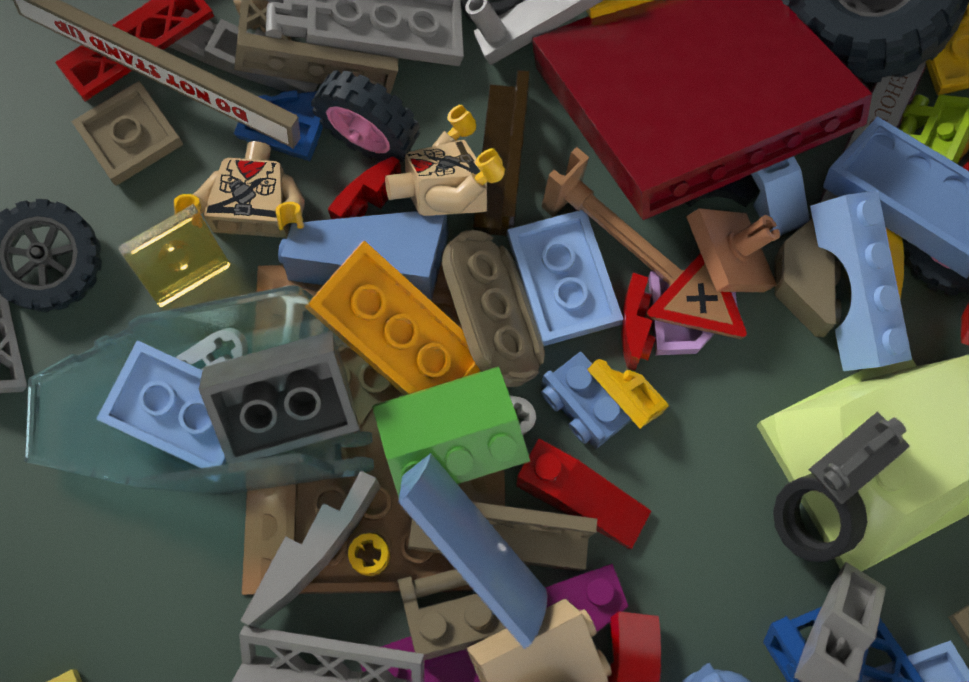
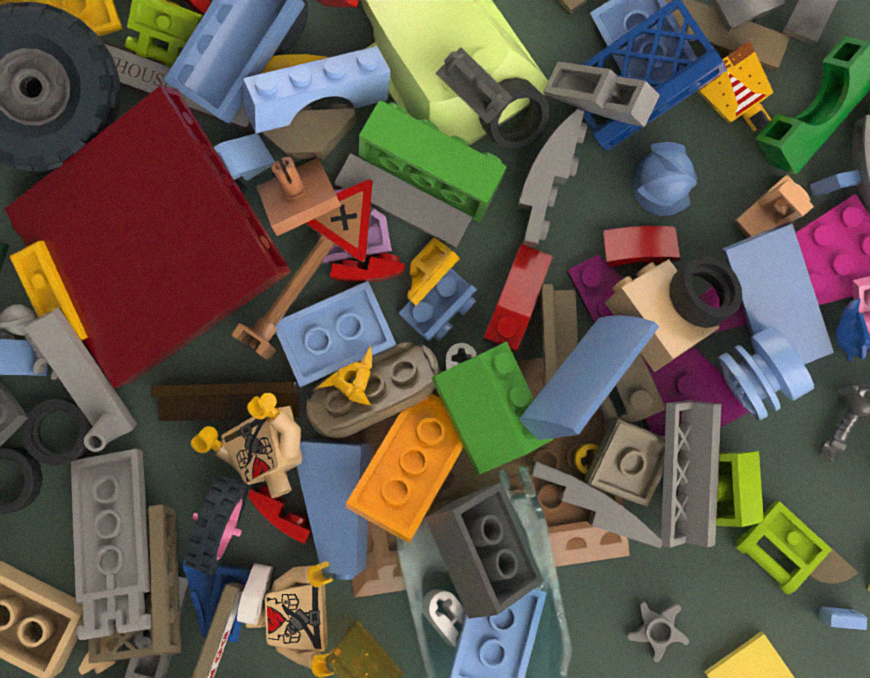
camera: 100 degrees left, 15 degrees up
none -> white beam [237,563,273,625]
none -> yellow piece [316,344,372,405]
none -> light grey tile [334,153,472,249]
none -> bright green slope [359,100,507,223]
none -> light grey slope [516,109,588,248]
none -> dark tan tile [584,416,665,507]
none -> light grey animal [627,601,689,662]

